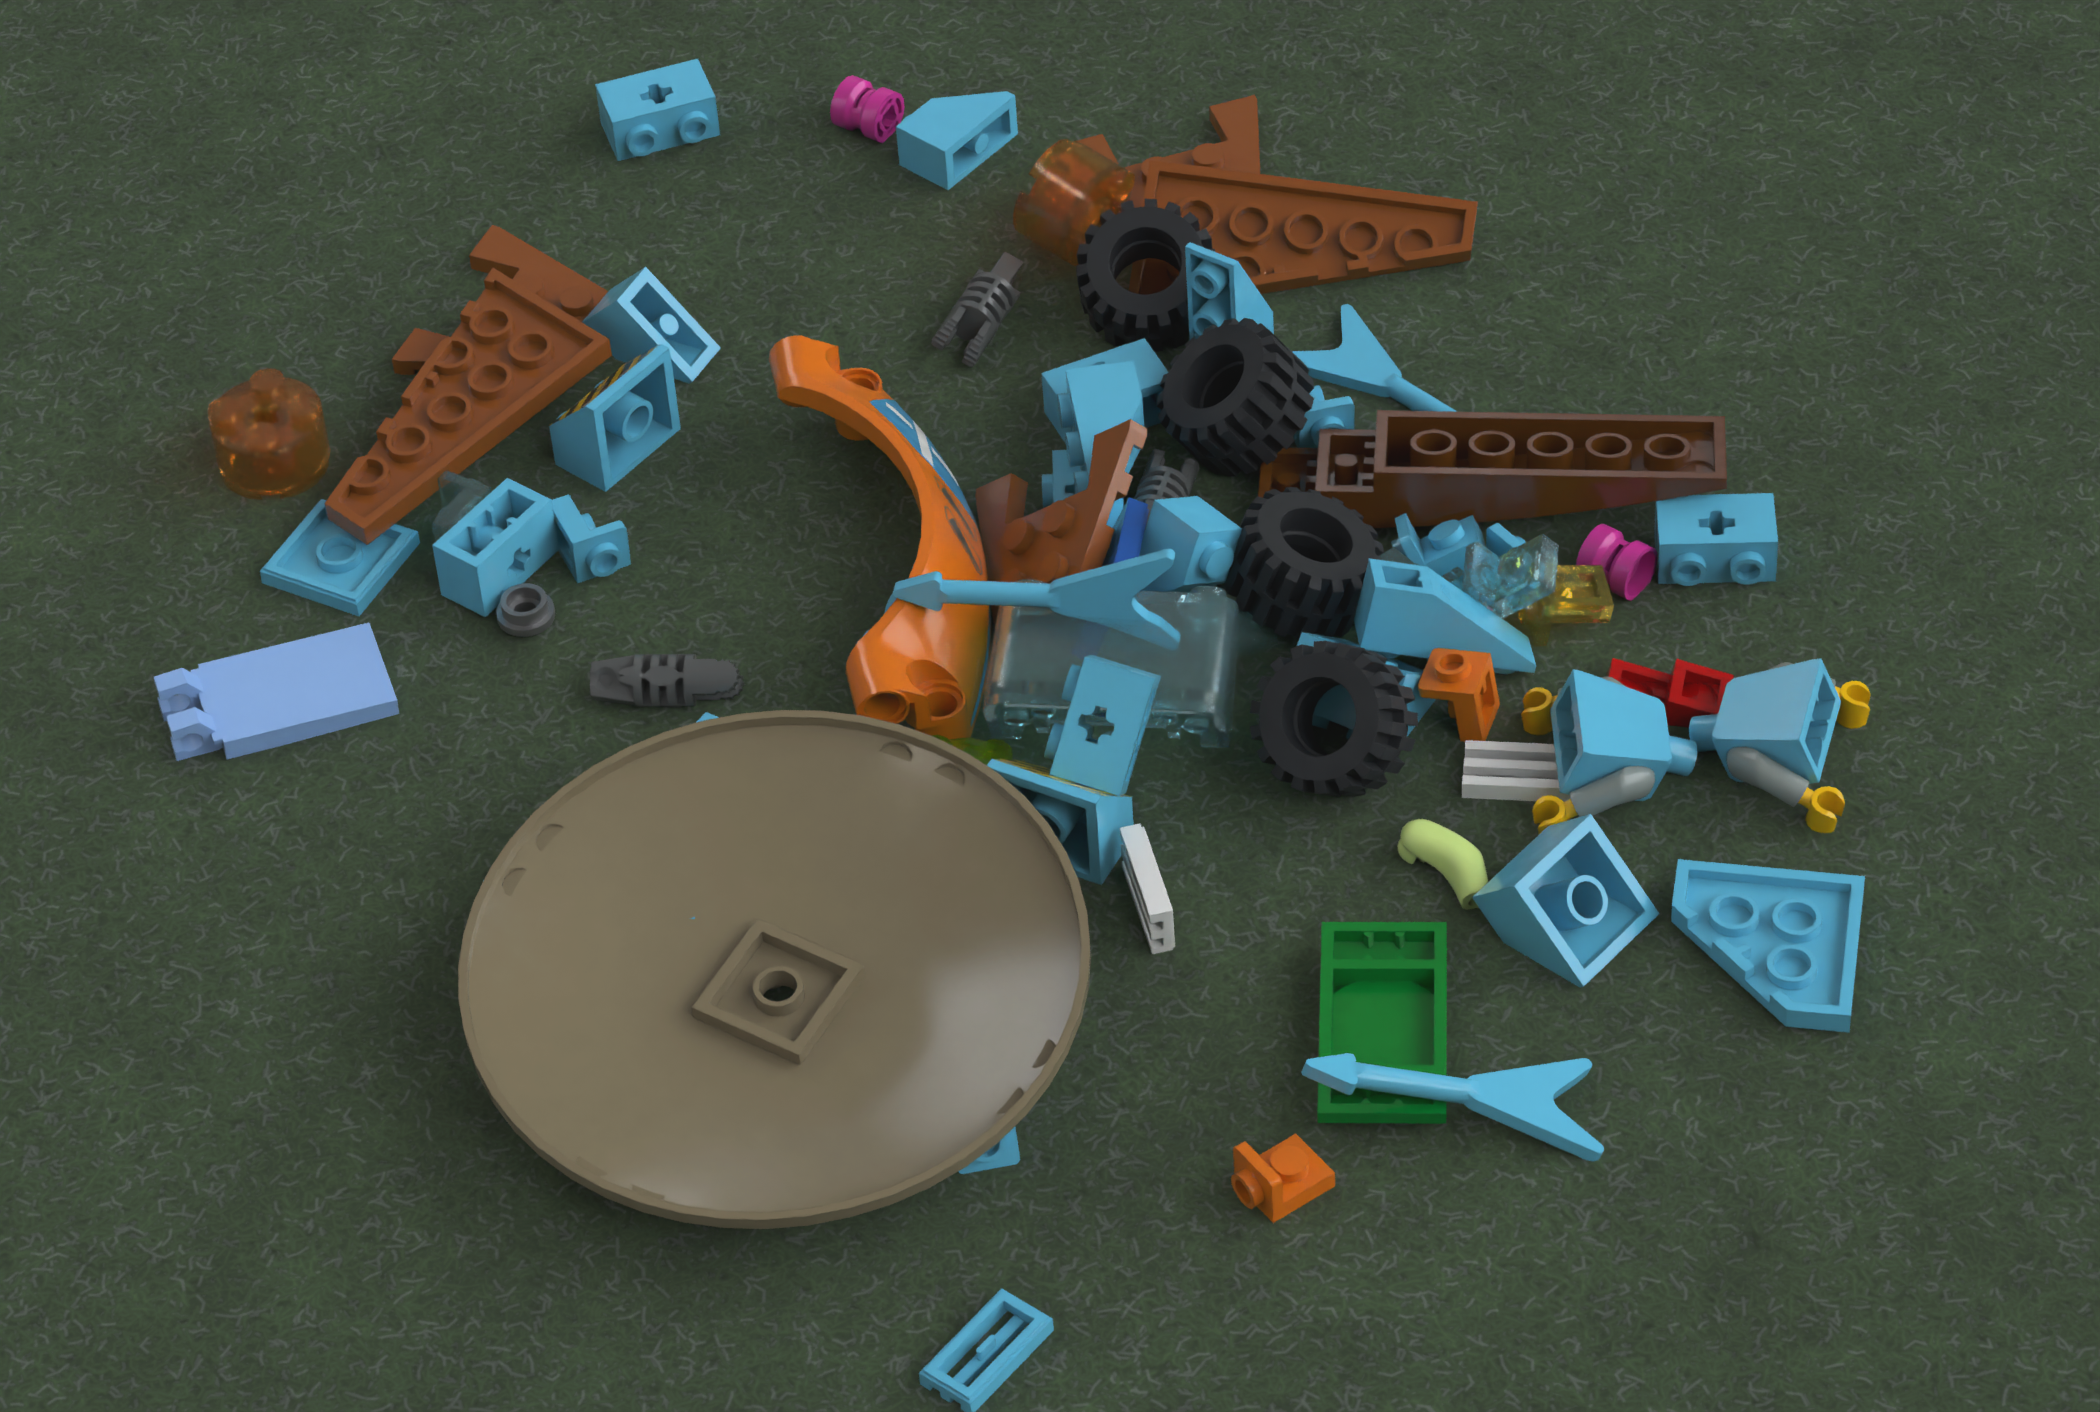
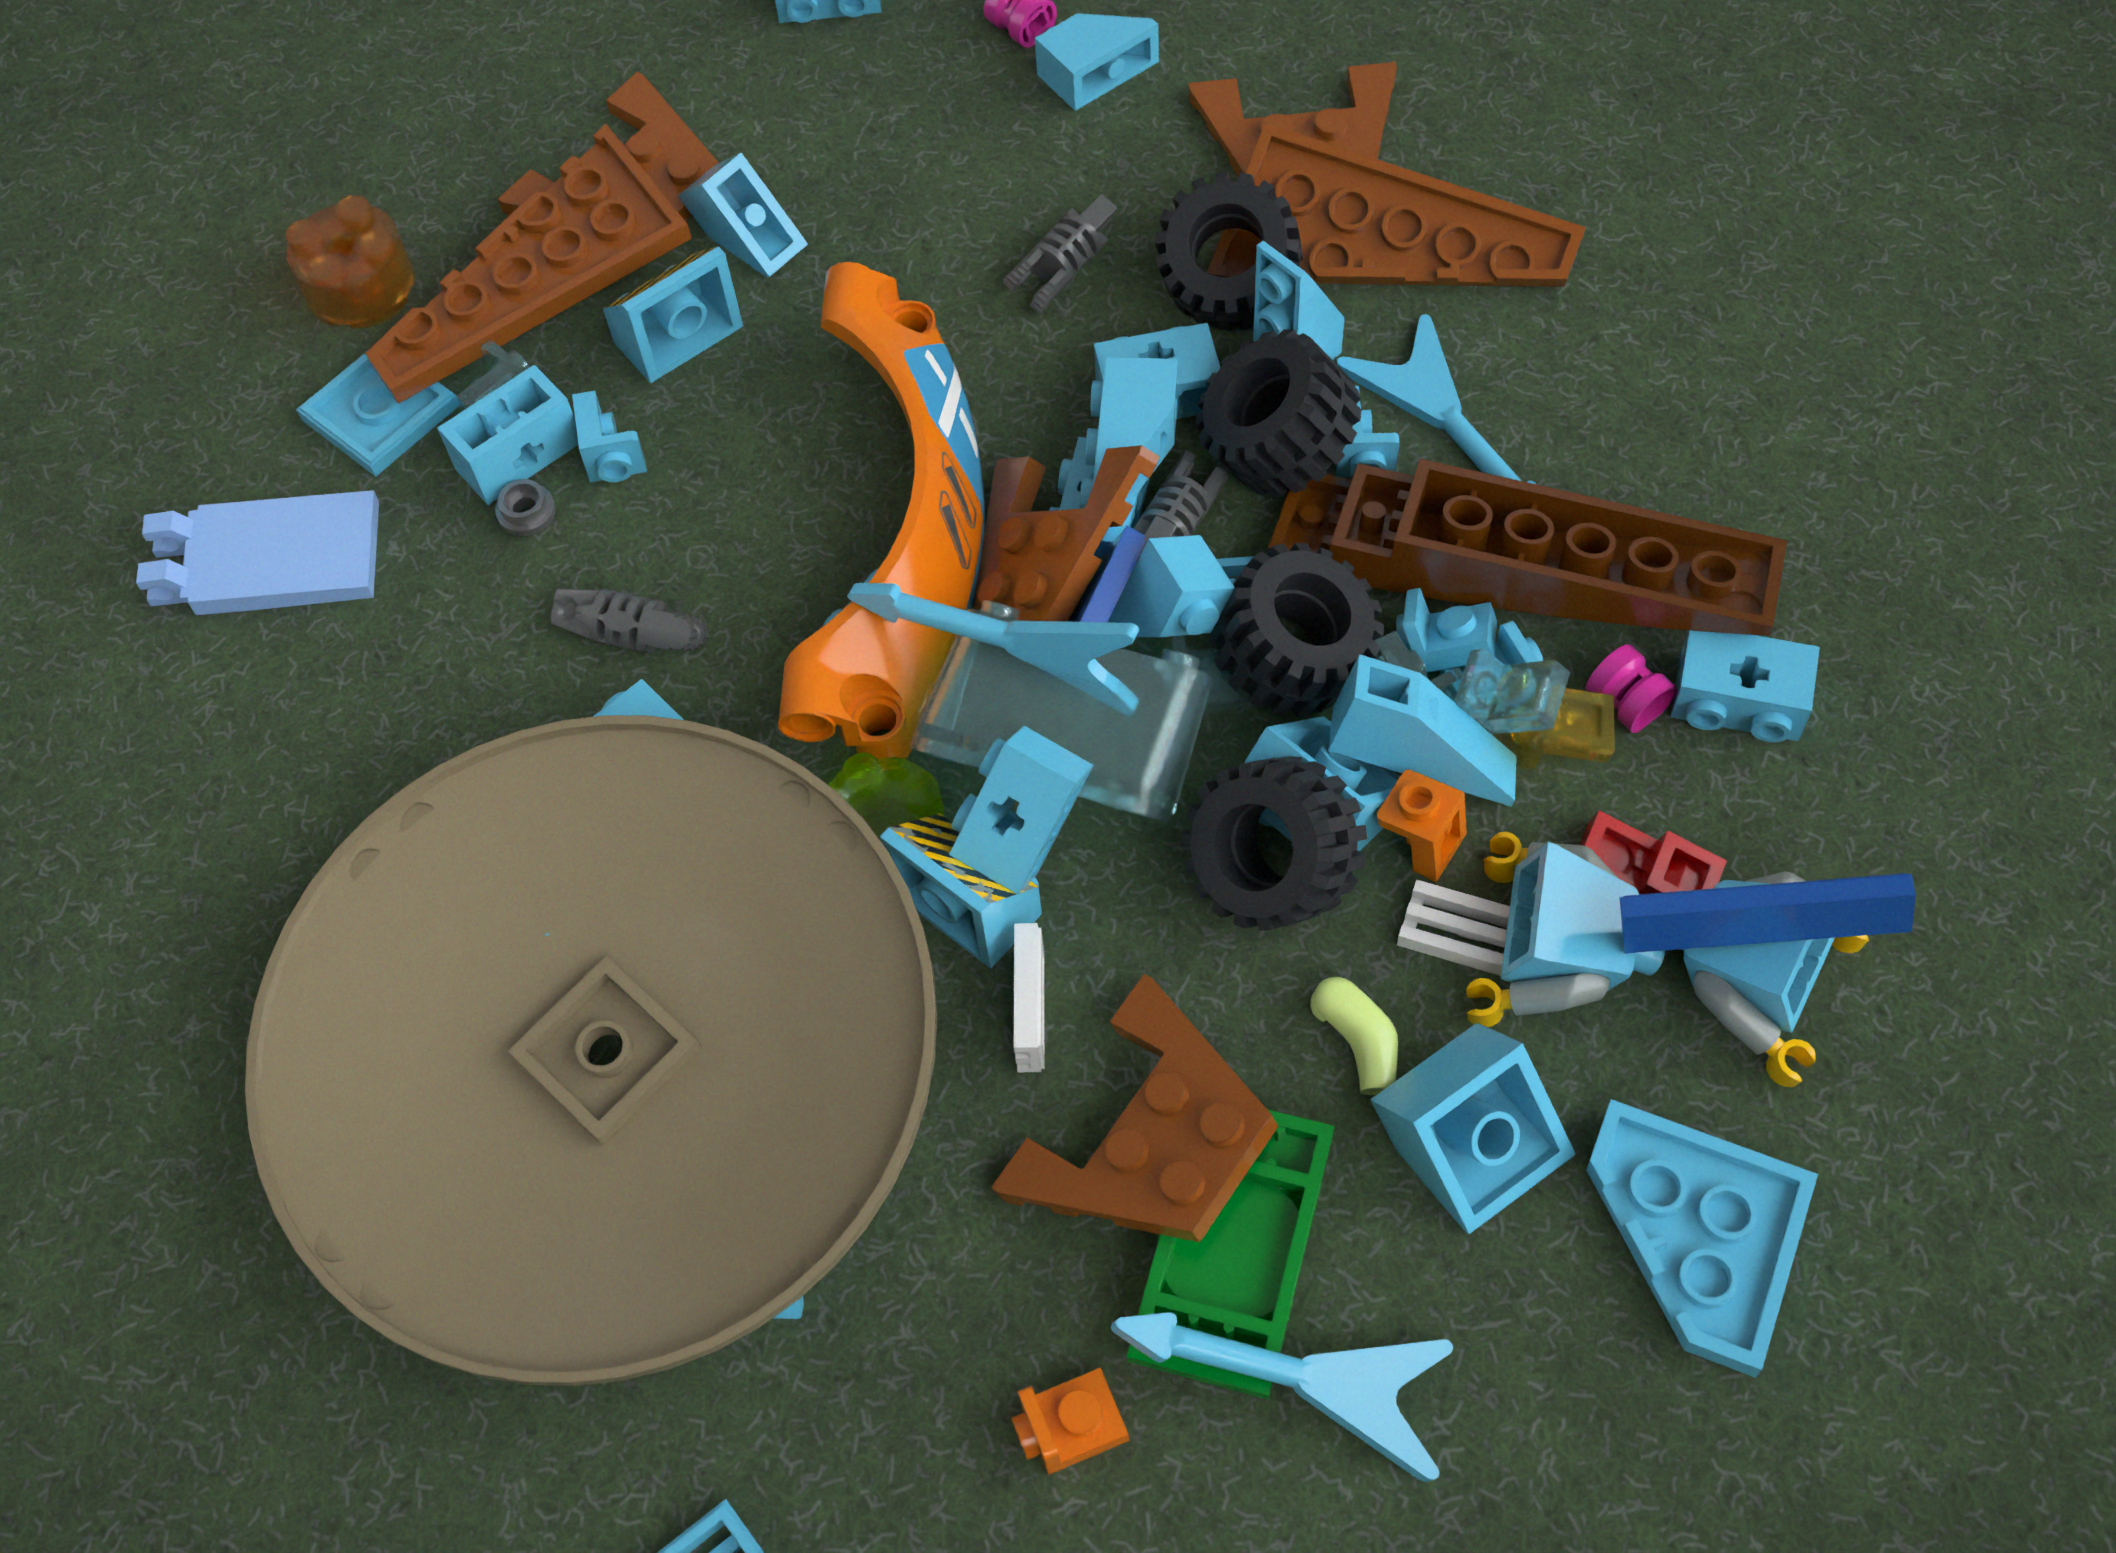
camera: 15 degrees right, 15 degrees up
clear orange brick [1013,139,1135,267] -> none
none -> dark orange wing [991,974,1278,1242]
none -> blue tile [1619,873,1916,953]

